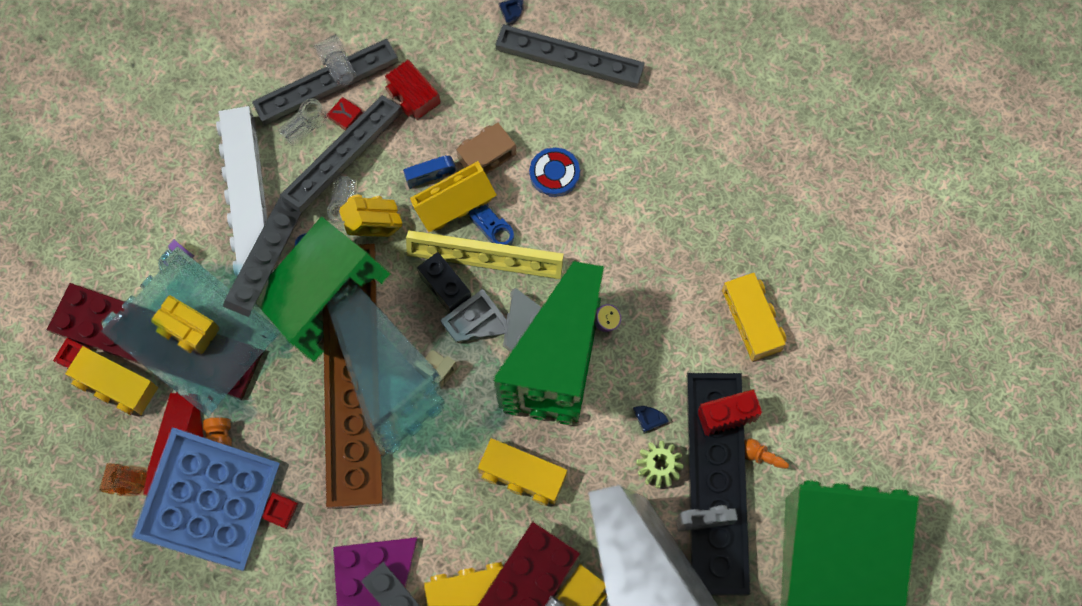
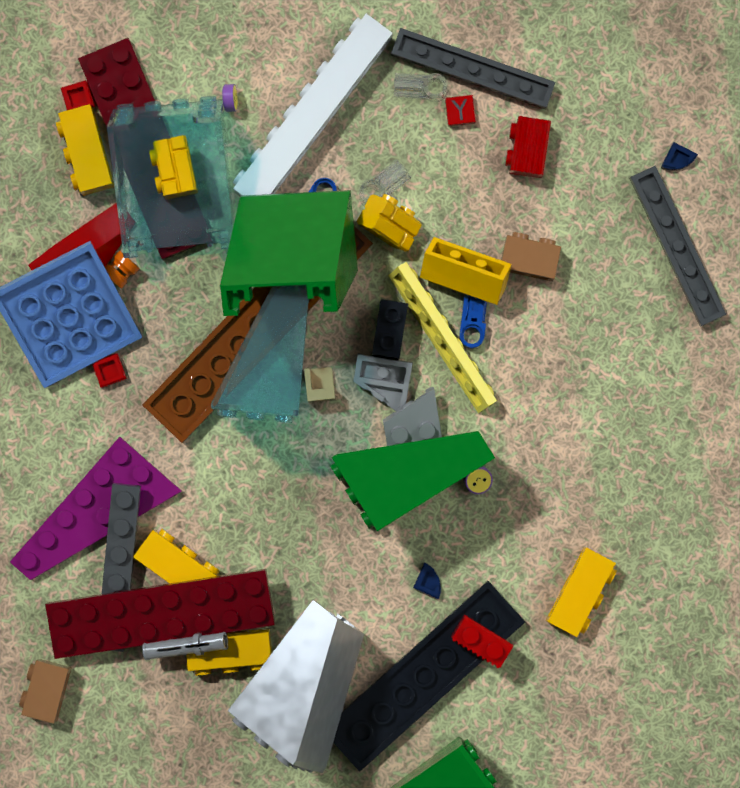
camera: 45 degrees right, 15 degrees up
clear orange piece [99,463,147,496] -> none
dark grey plate [223,197,302,317] -> none
dark grey plate [280,95,402,213] -> none
clear piece [313,34,356,86] -> none
blue piece [403,155,456,189] -> none
yellow brick [477,438,568,506] -> none
tile [529,147,580,197] -> none
yellowish green gear [636,441,684,489] -> none
light grey wing [676,505,737,532] -> none
orange bar [744,439,789,469] -> none

